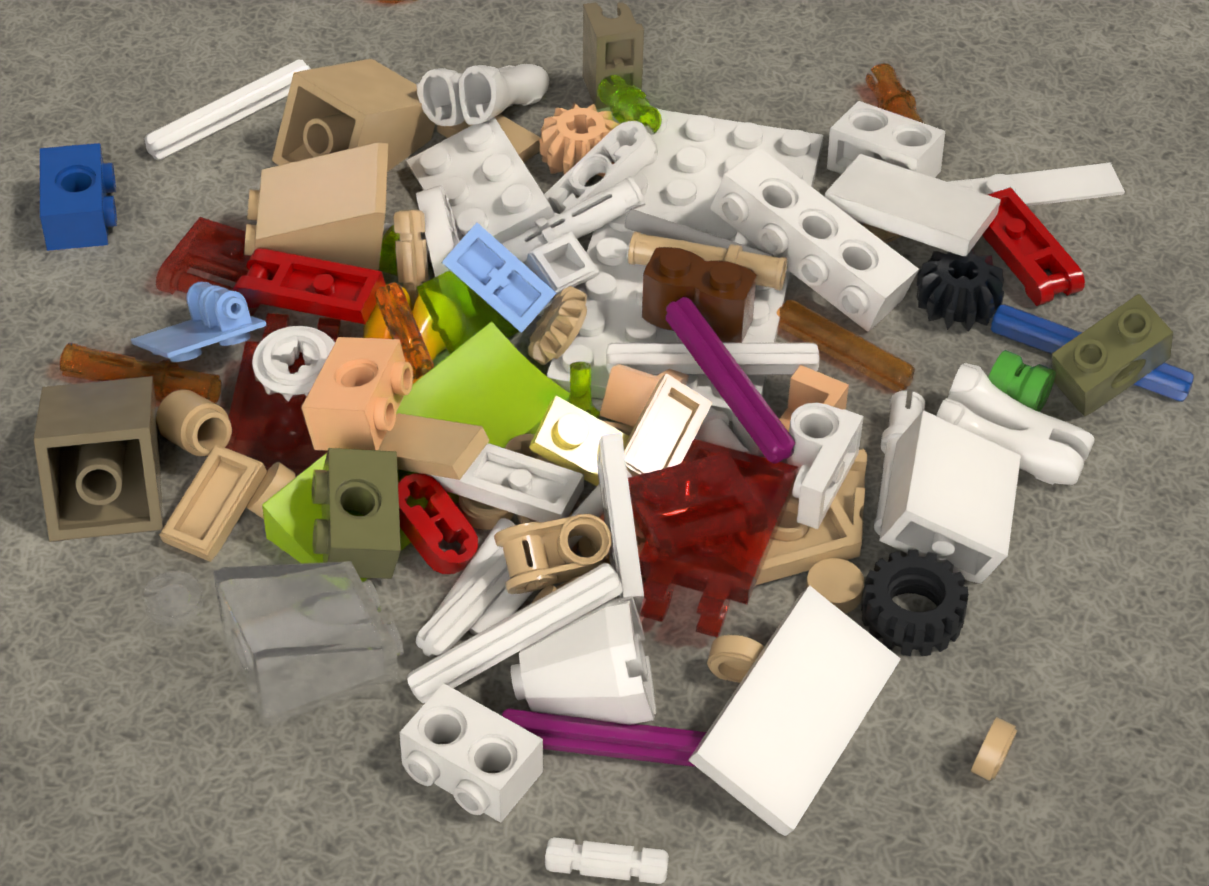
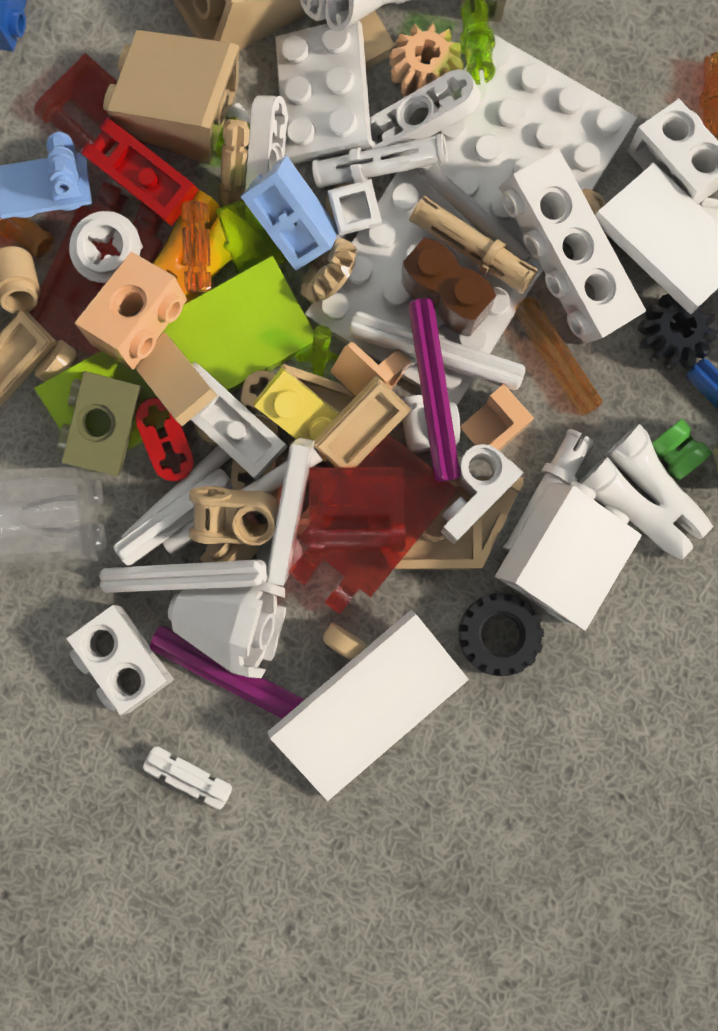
camera: 25 degrees right, 35 degrees up
tan tile [806,558,864,613] -> none
tan tile [971,717,1018,781] -> none

